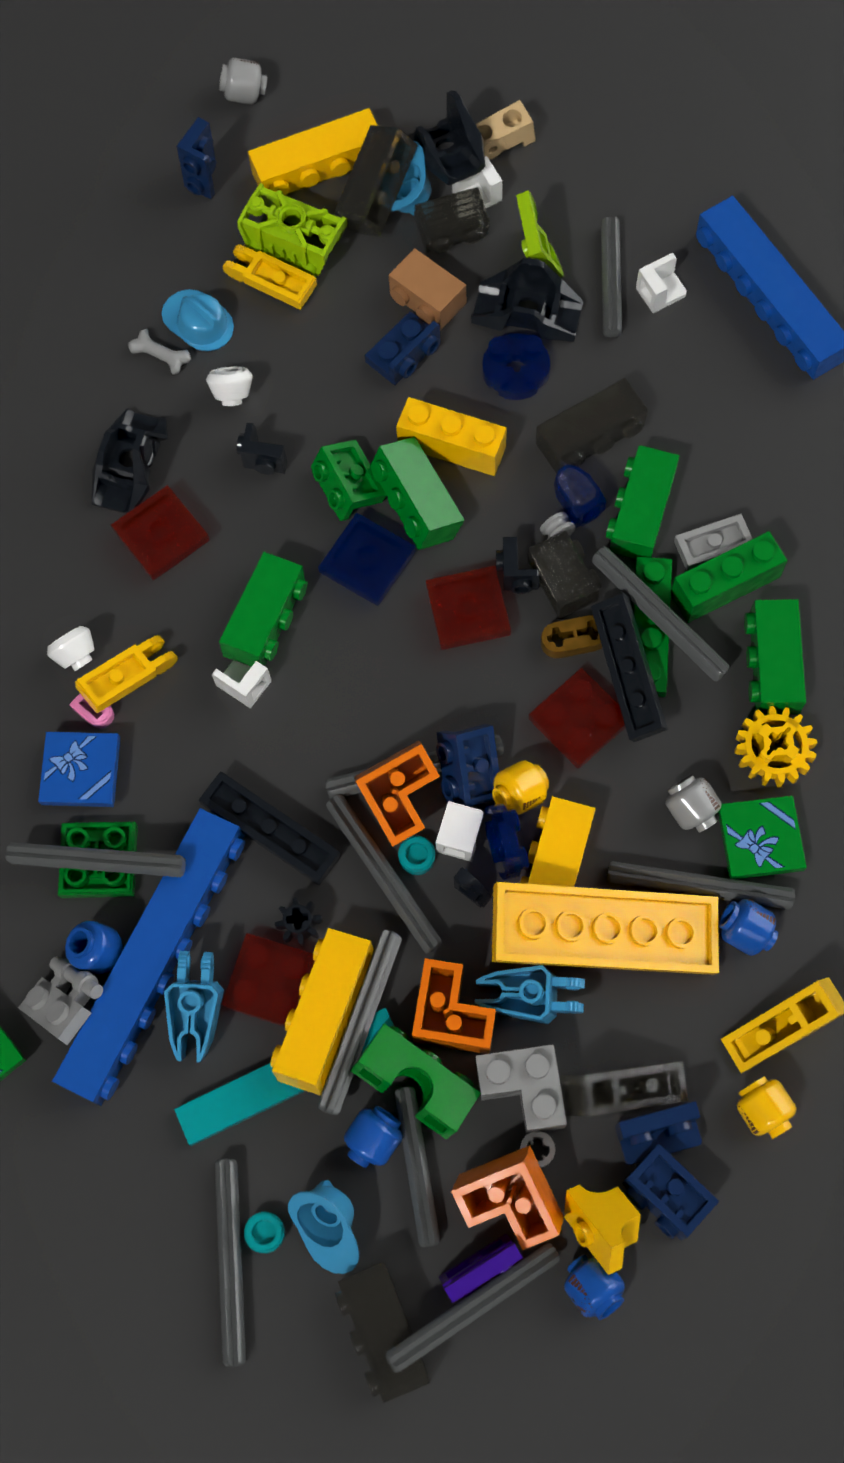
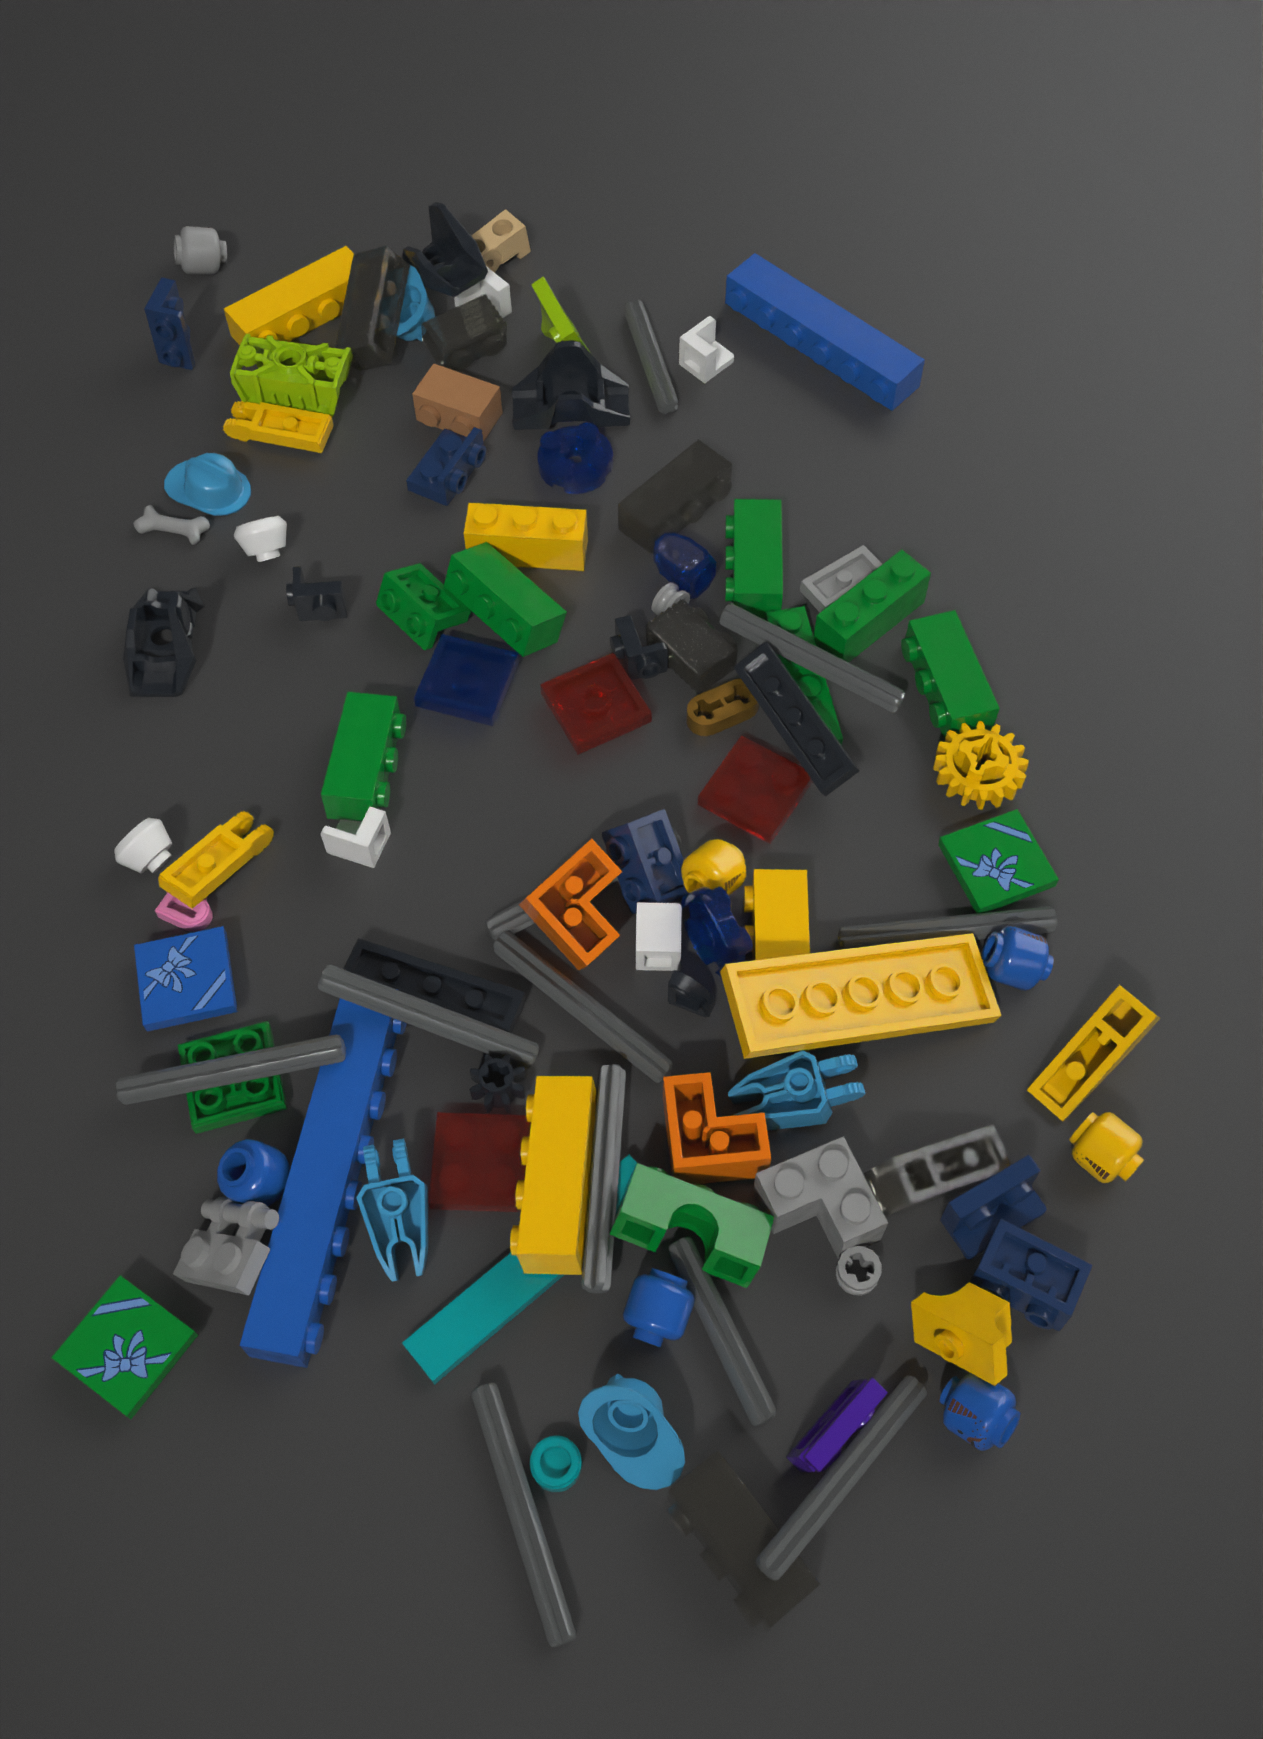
camera: 20 degrees left, 10 degrees down
clear red plate [111,485,210,580] -> none
teal tile [398,836,436,875] -> none
orange brick [451,1145,564,1250] -> none
light grey head [665,775,722,832] -> none
none -> dark grey axle [318,965,539,1068]

